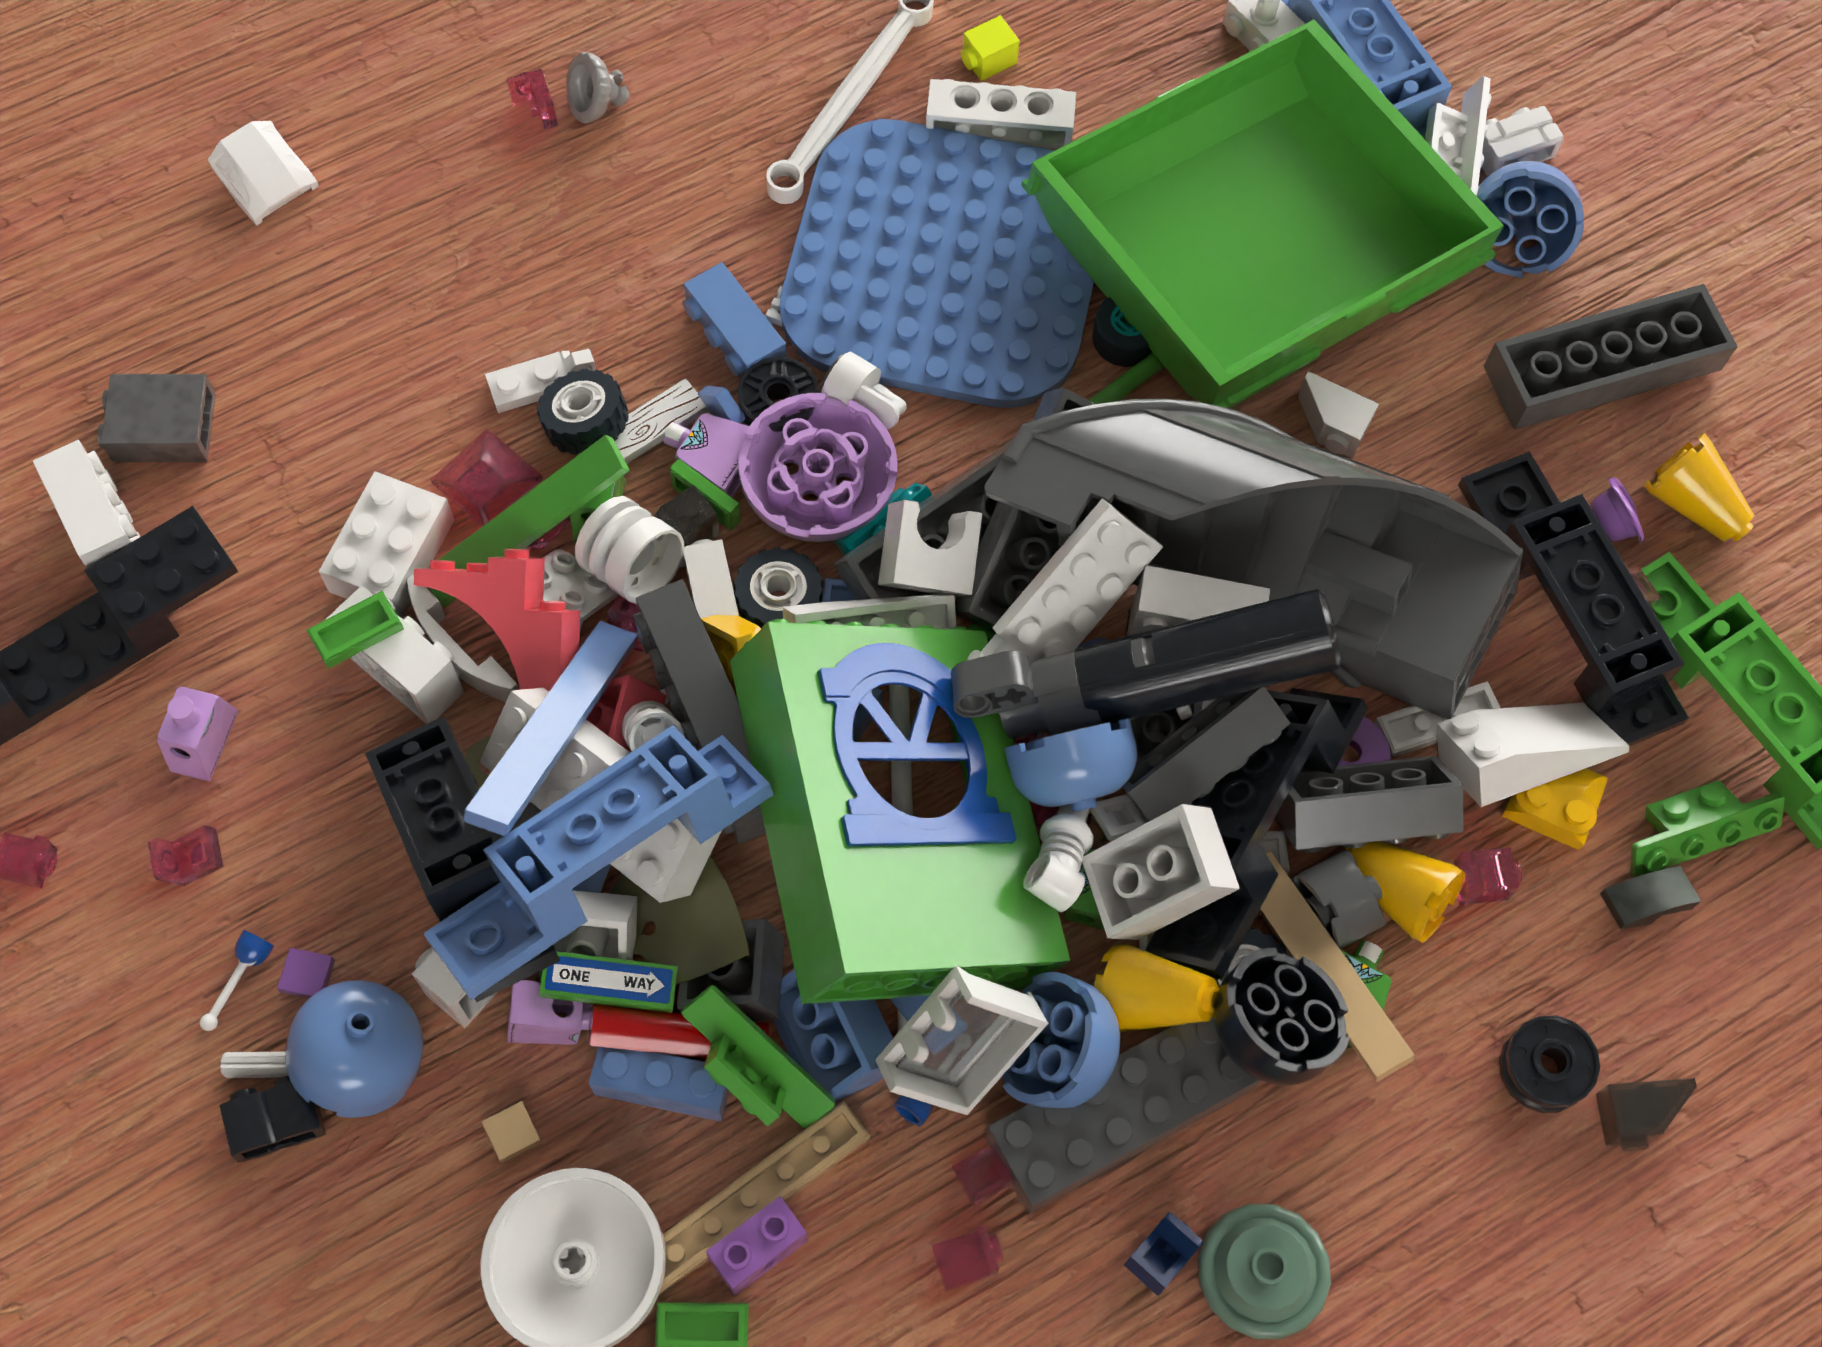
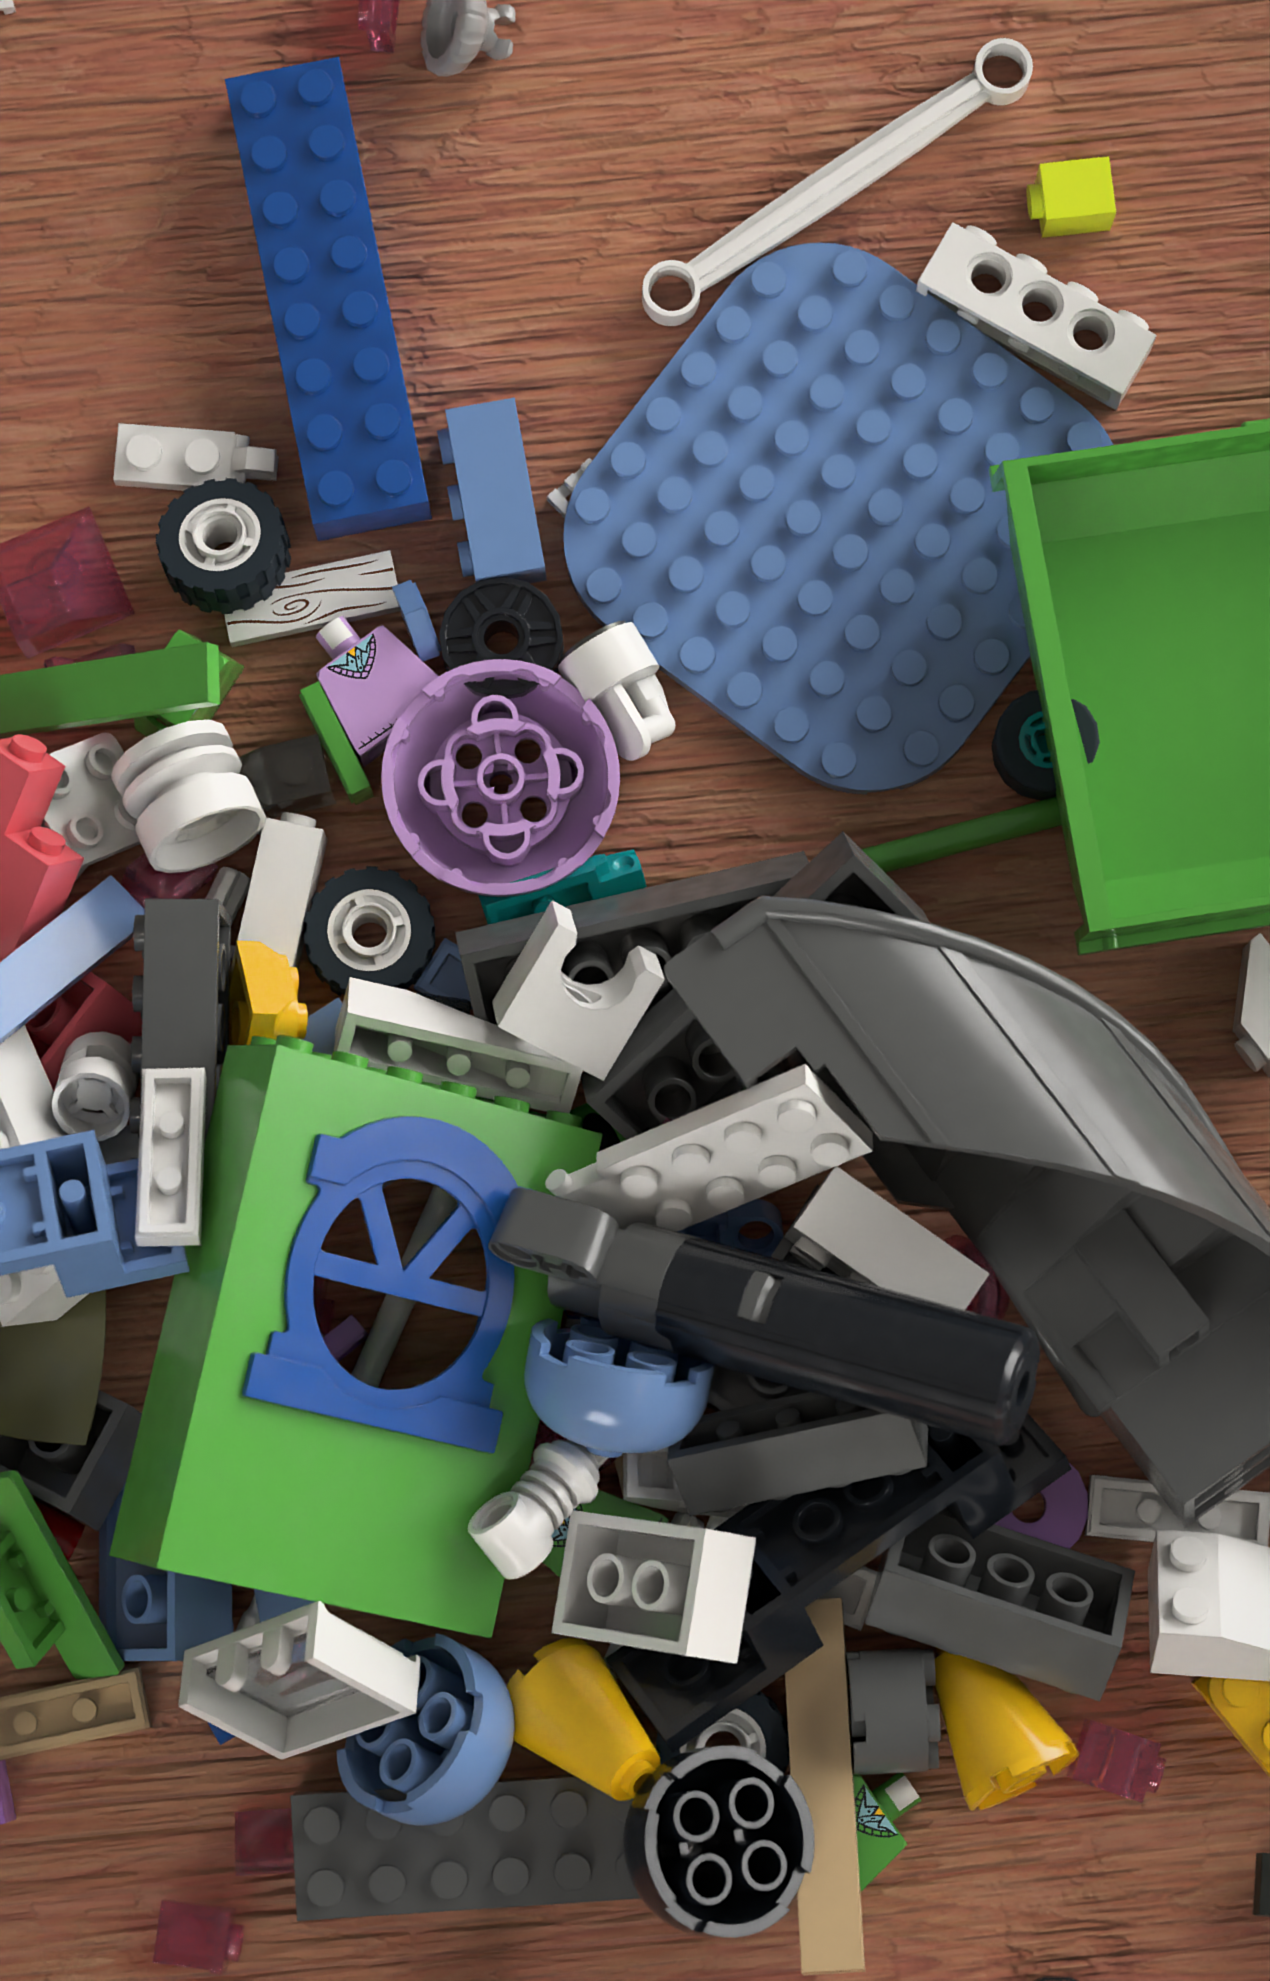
camera: 30 degrees right, 15 degrees up
none -> white tile [135,1068,207,1247]
none -> blue brick [225,57,432,542]

